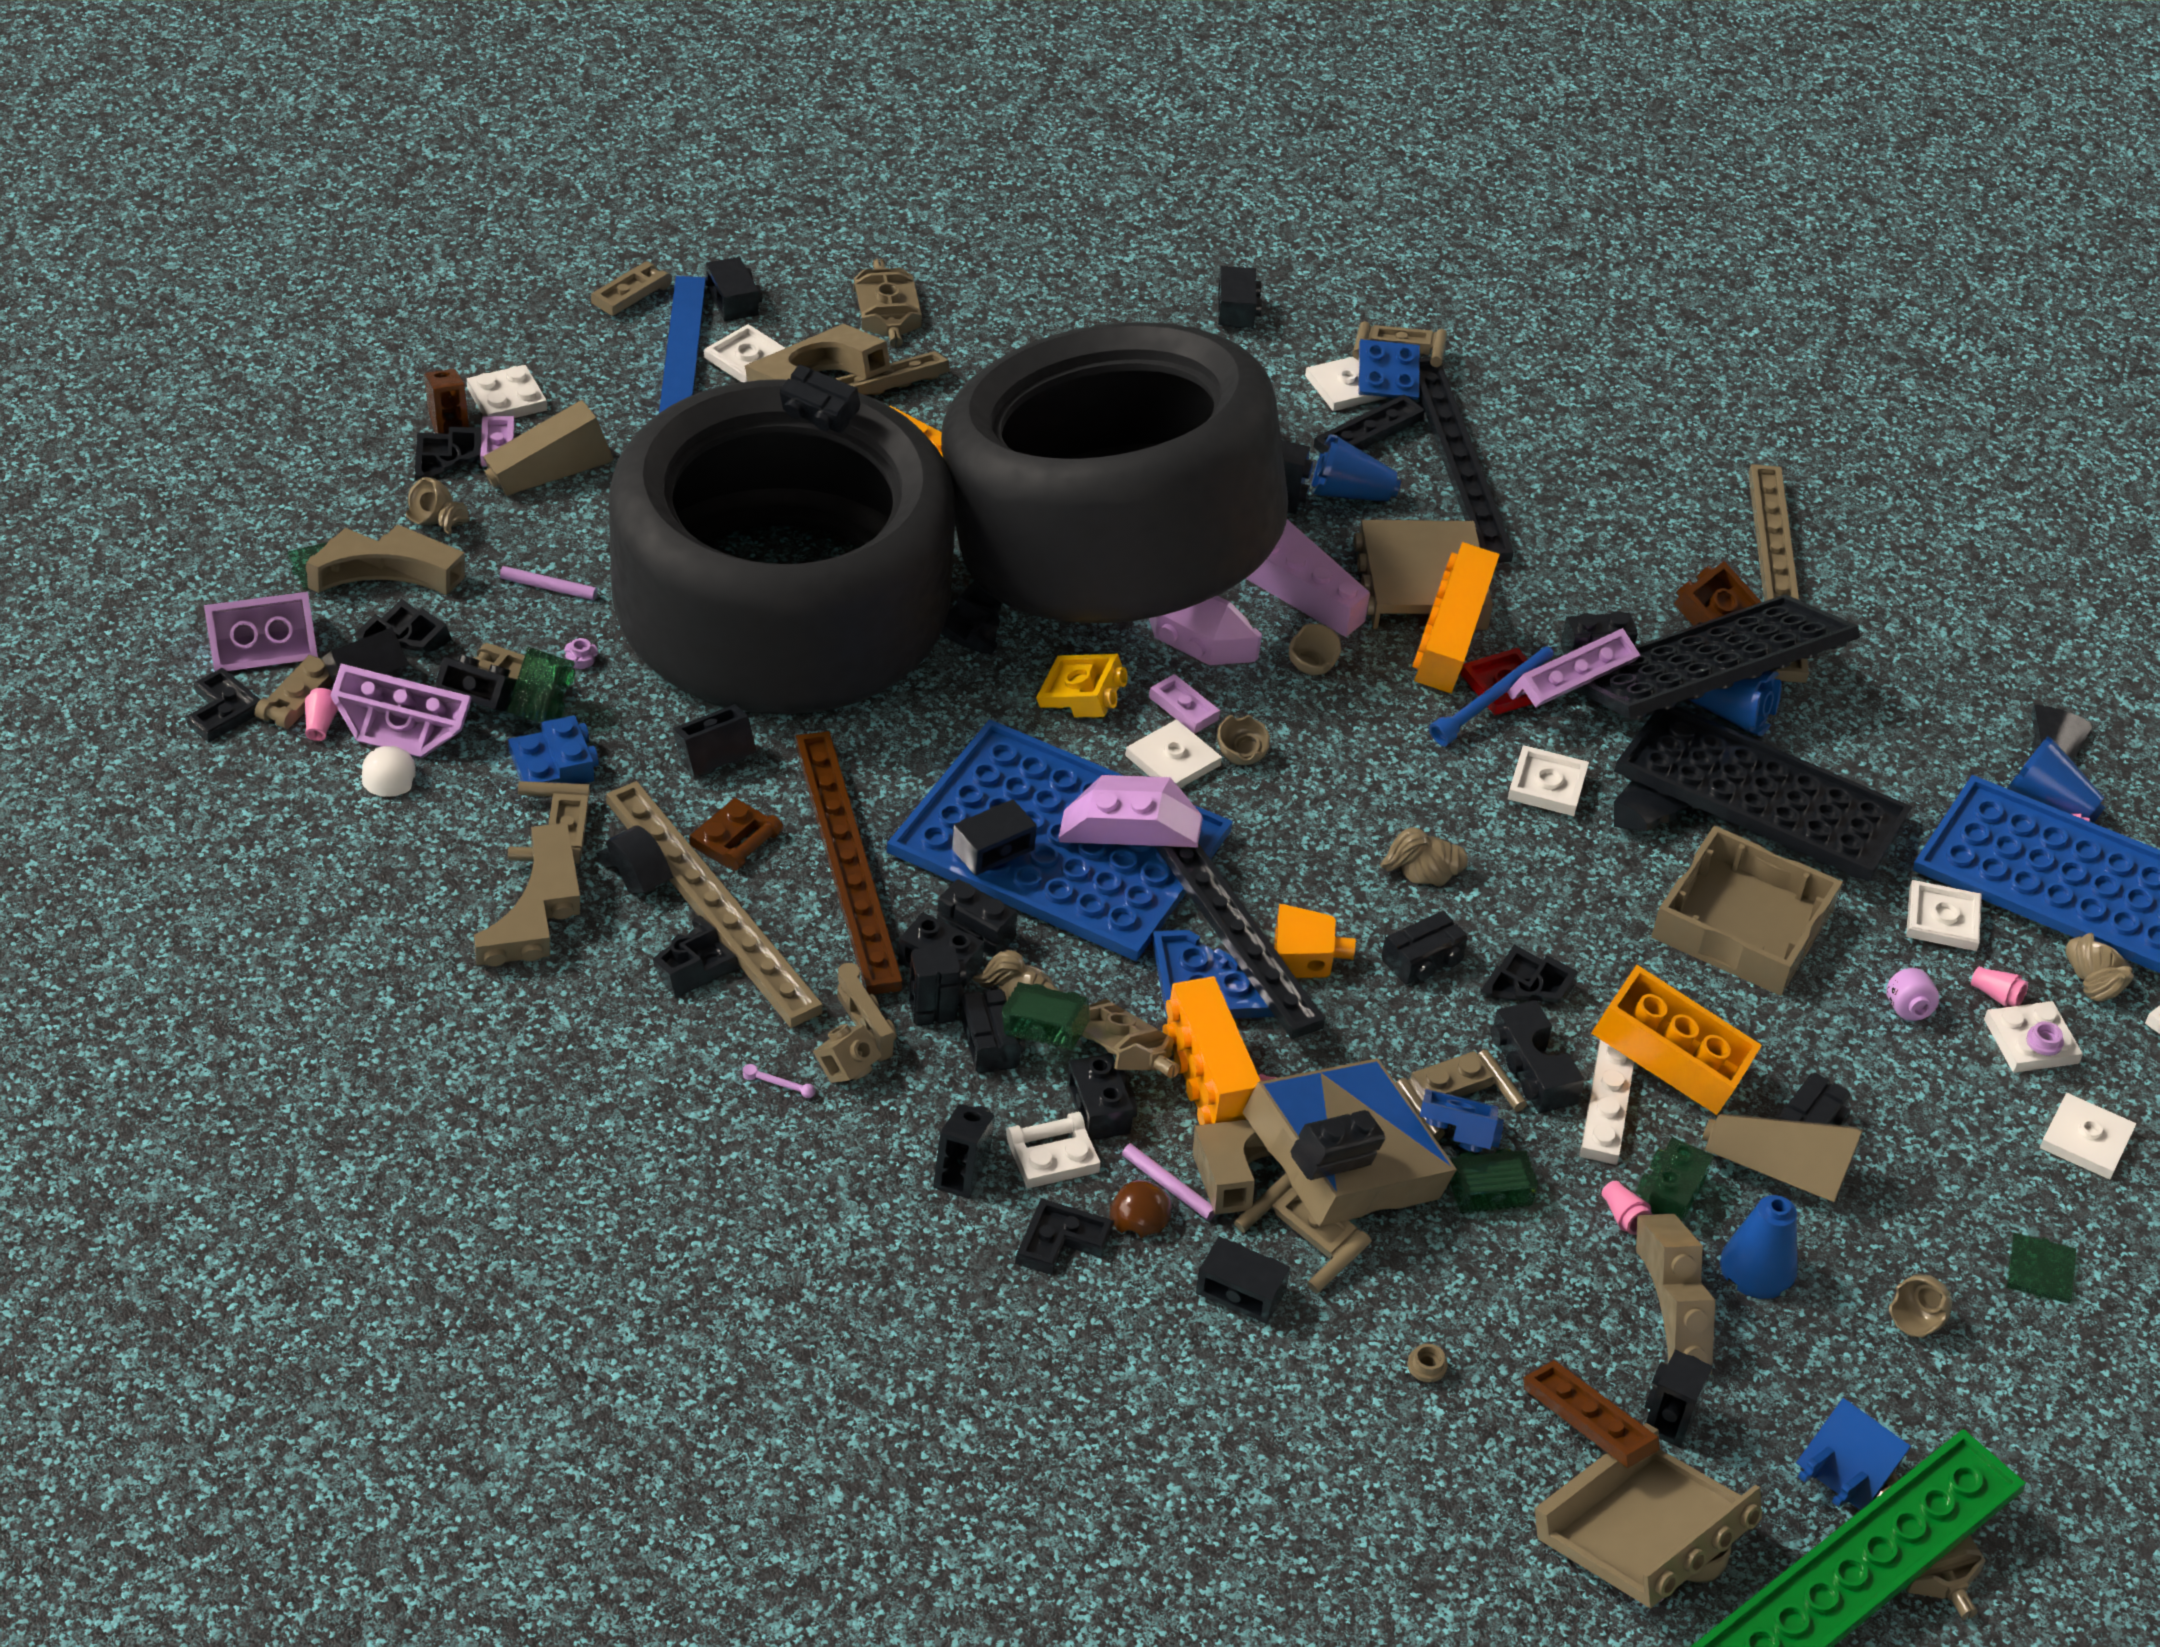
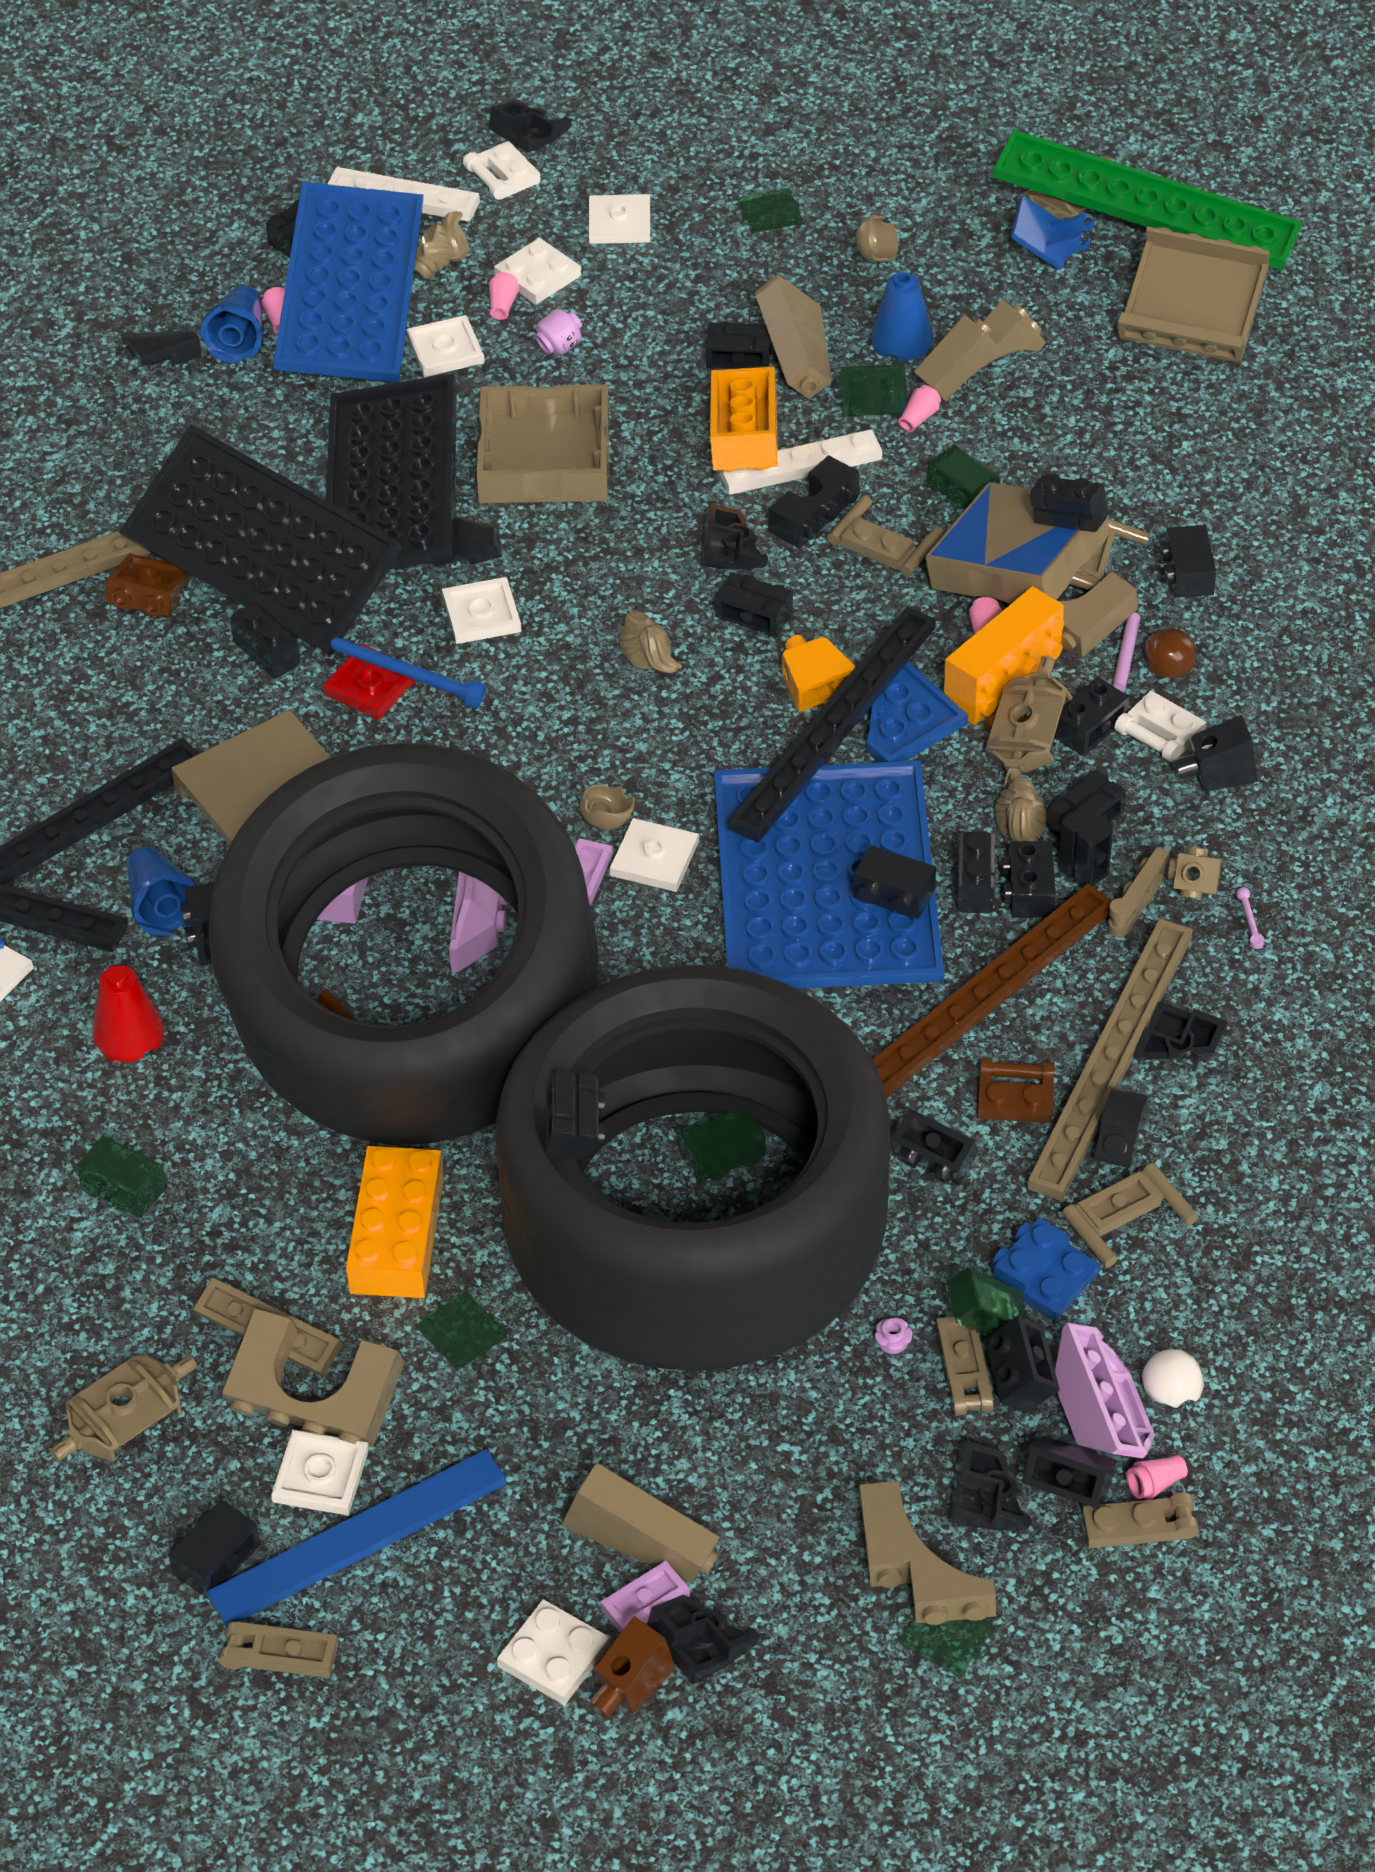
camera: 115 degrees left, 5 degrees up
black tile [186,668,261,743] -> none
lavender slope [204,592,318,672] -> none
dark tan hair [406,477,470,534] -> none
dark tan arch [474,822,580,966] -> none
lavender bar [500,566,598,601] -> none
clear green brick [1002,982,1090,1051] -> none
black tile [1015,1198,1114,1275] -> none
yellow plate [1036,654,1128,718] -> none
lavender wedge [1058,775,1203,847] -> none
dark tan plate [1407,1343,1448,1382] -> none
light orange brick [1412,542,1500,694] -> none
blue plate [1419,1089,1504,1152] -> none
lavender fence [1507,628,1640,708] -> none
reddish brown plate [1523,1360,1660,1468] -> none
black brick [1644,1350,1713,1448] -> none
lavender plate [2026,1021,2064,1056] -> none

